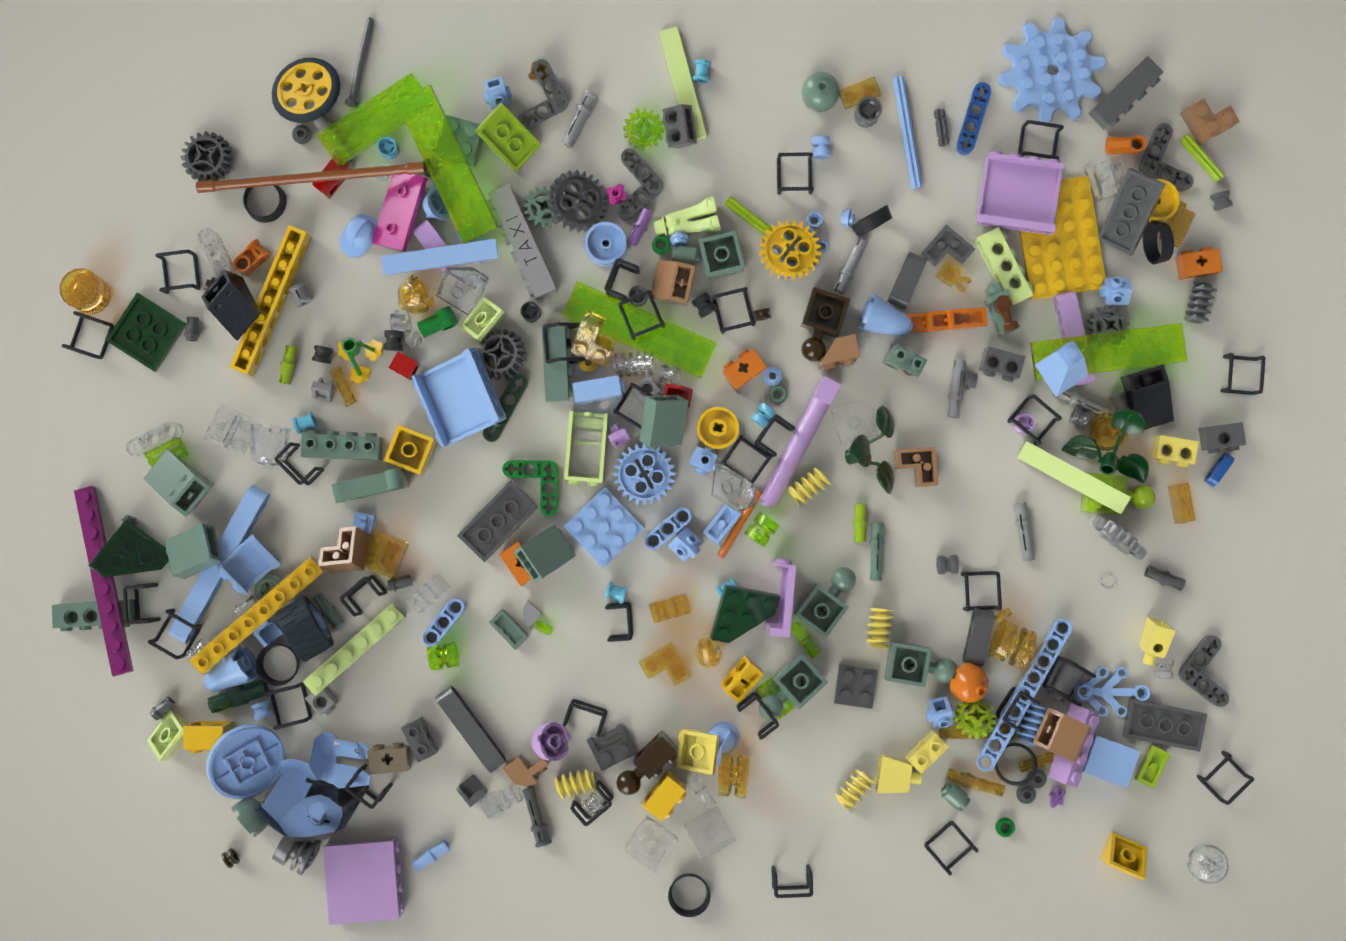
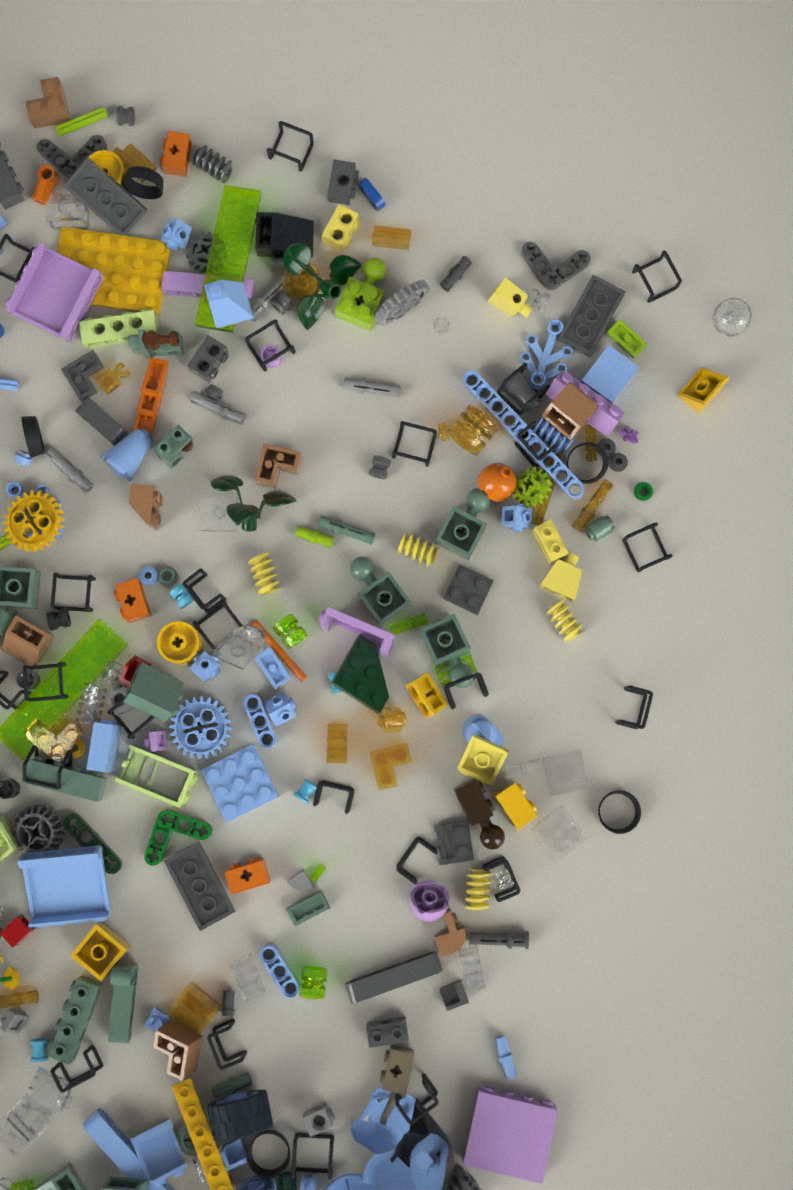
camera: 70 degrees left, 5 degrees down
yellowish green plate [303,604,405,696] -> none
sand green brick [513,524,576,583] -> none
clear yellow wheel [717,753,749,799] -> none
dark brown bush [753,308,772,321] -> none
lavender brick [759,376,841,509] -> none
dark brown brick [800,287,850,362] -> none
dark grey beam [962,608,995,667] -> none
yellowish green tile [1017,441,1131,515] -> none

